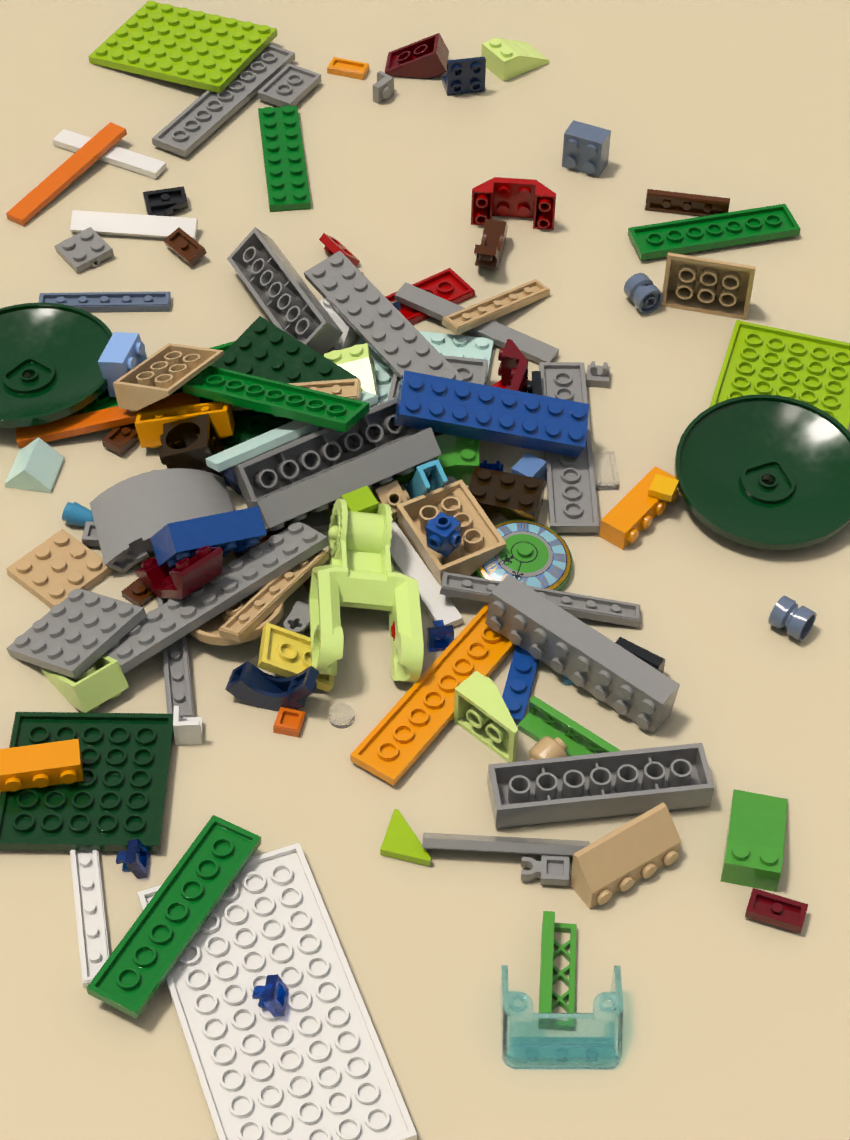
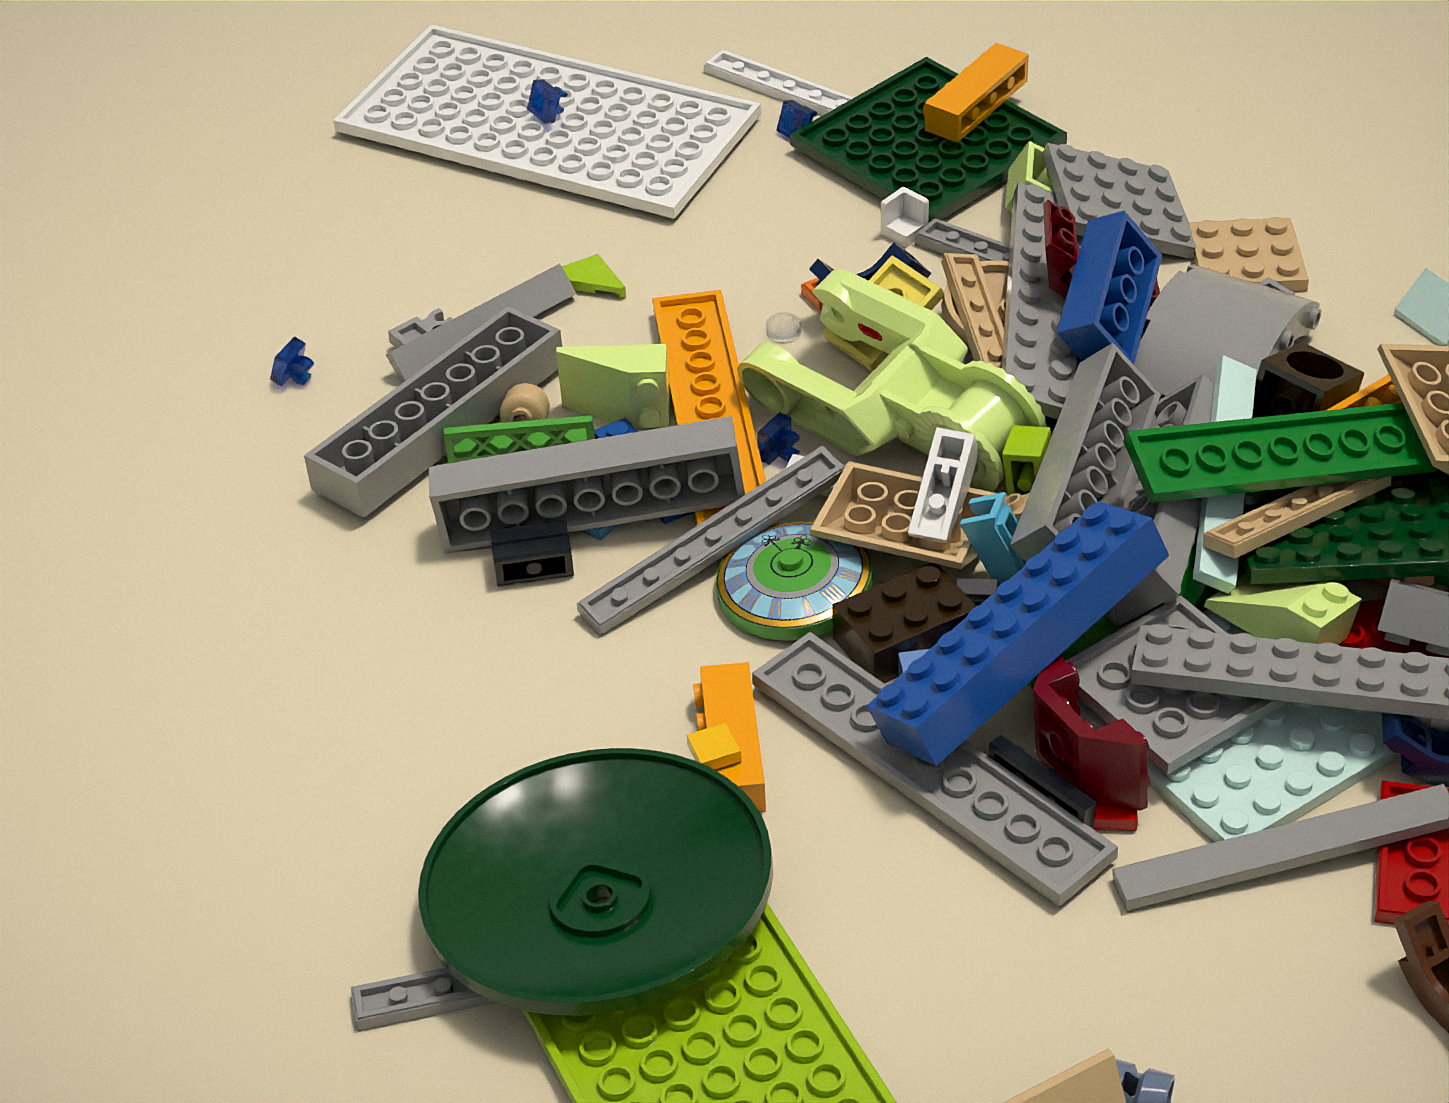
camera: 140 degrees right, 5 degrees down
dark azure cone [62,502,94,527] -> none
green plate [87,815,261,1019] -> none
blue brick [425,511,462,557] -> none
tan tile [442,279,550,335] -> none
clear light blue windscreen [500,965,623,1069] -> none
bright green fence [538,911,577,1030] -> none
tan slope [570,802,681,909] -> none
light grey tile [586,361,610,388] -> none
clear tile [592,451,620,491] -> none
bright green slope [720,789,788,892] -> none
dark red plate [745,888,808,934] -> none
sand blue wheel [768,596,817,641] -> none
none -> clear blue tile [270,336,314,387]
none -> white slope [908,427,978,543]

